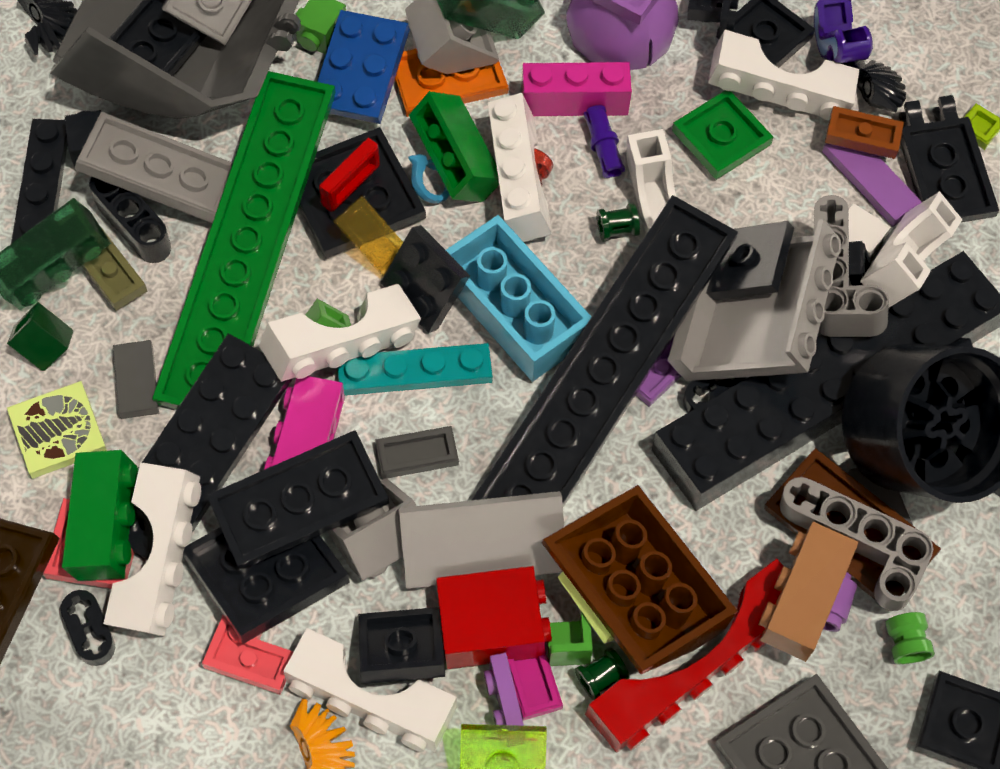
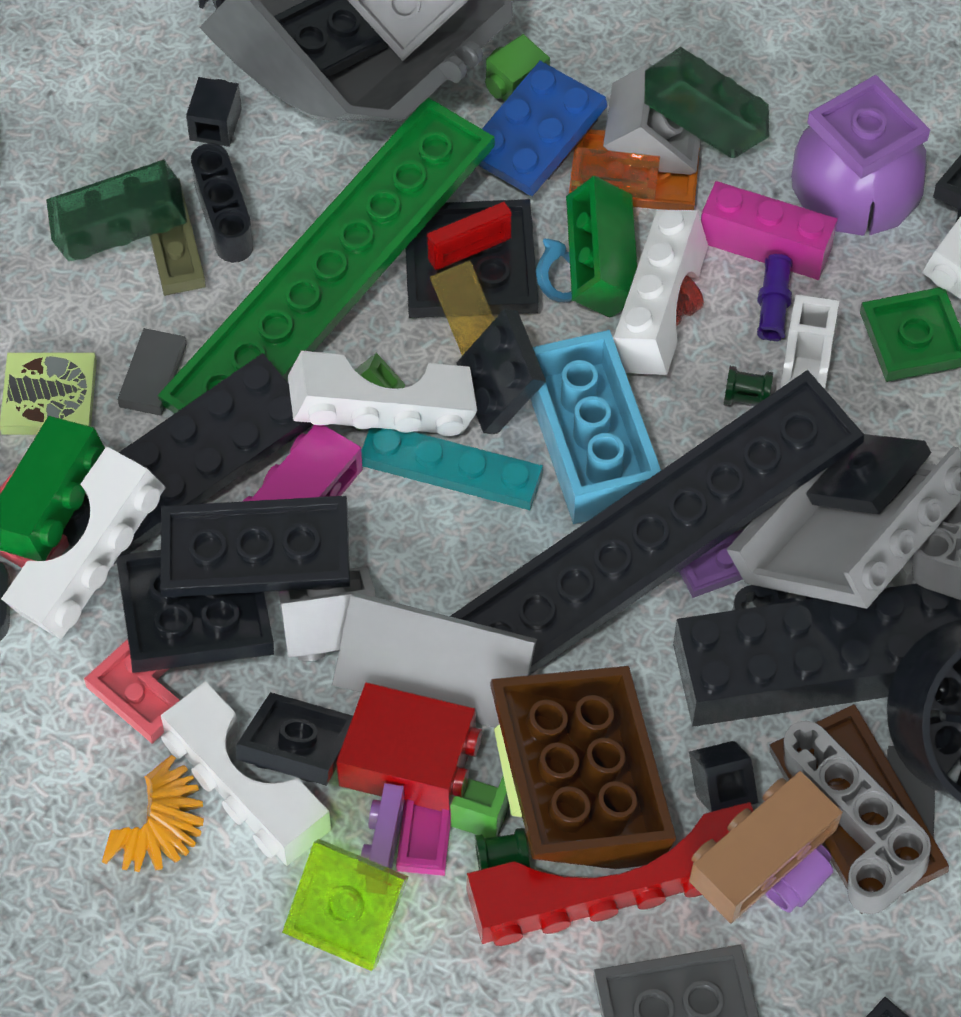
camera: 25 degrees right, 5 degrees down
dark green panel [7,302,73,371] -> none
black plate [11,119,68,251] -> none
light grey tile [75,112,233,223] -> none
dark grey tile [375,426,459,479] -> none
bright green wheel [885,612,935,664] -> none
none -> clear orange plate [571,147,660,200]
none -> black brick [689,741,759,812]

